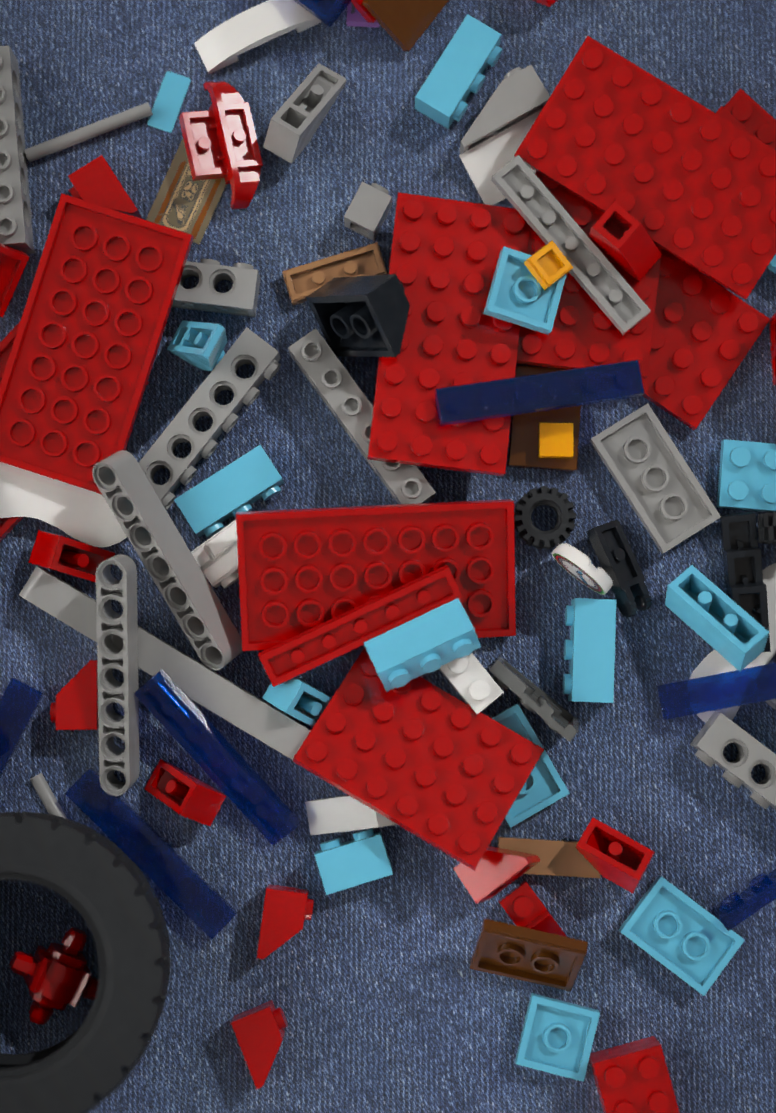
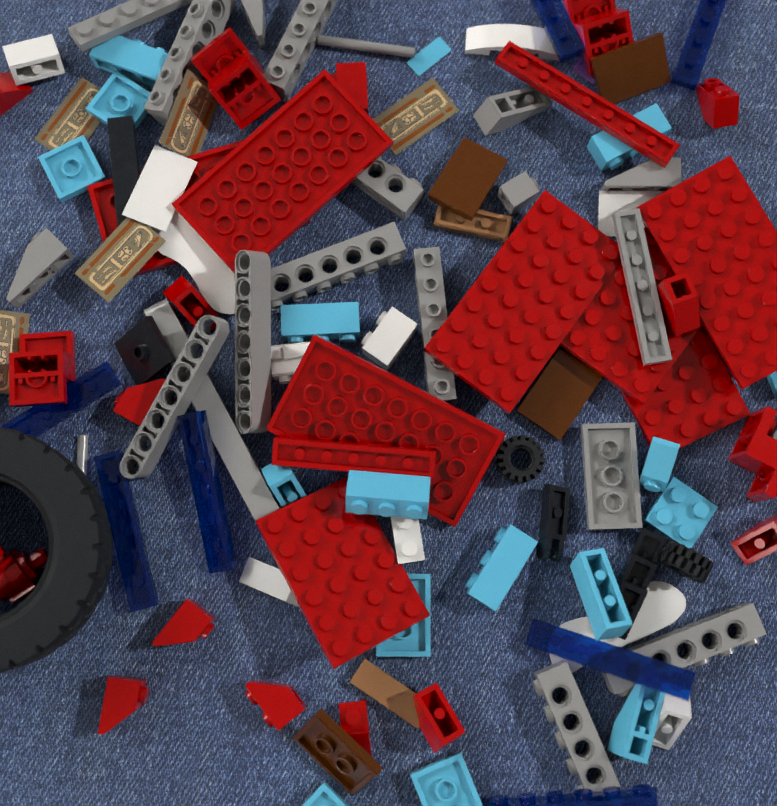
camera: 30 degrees right, 5 degrees down
red slope [144,759,226,827] -> none
medium azure slope [167,320,227,371] -> none
red plate [179,81,263,210] -> none
black slope [306,274,410,357] -> none
medium azure brick [314,828,393,895] -> none
clear blue plate [434,360,644,426] -> none
slope [453,846,541,904] -> none
medium azure plate [483,246,566,335] -> none
dark grey wing [489,655,579,742] -> none
light orange tile [524,240,574,290] -> none
light orange tile [538,423,574,458] -> none
white tile [551,543,613,595] -> none
none -> black plate [114,316,176,385]
none -> red slope [245,680,307,731]
none -> white brick [361,307,418,371]
none -> reddish brown tile [427,137,508,222]
none -> red tile [495,41,680,168]
none -> medium azure slope [639,436,680,492]

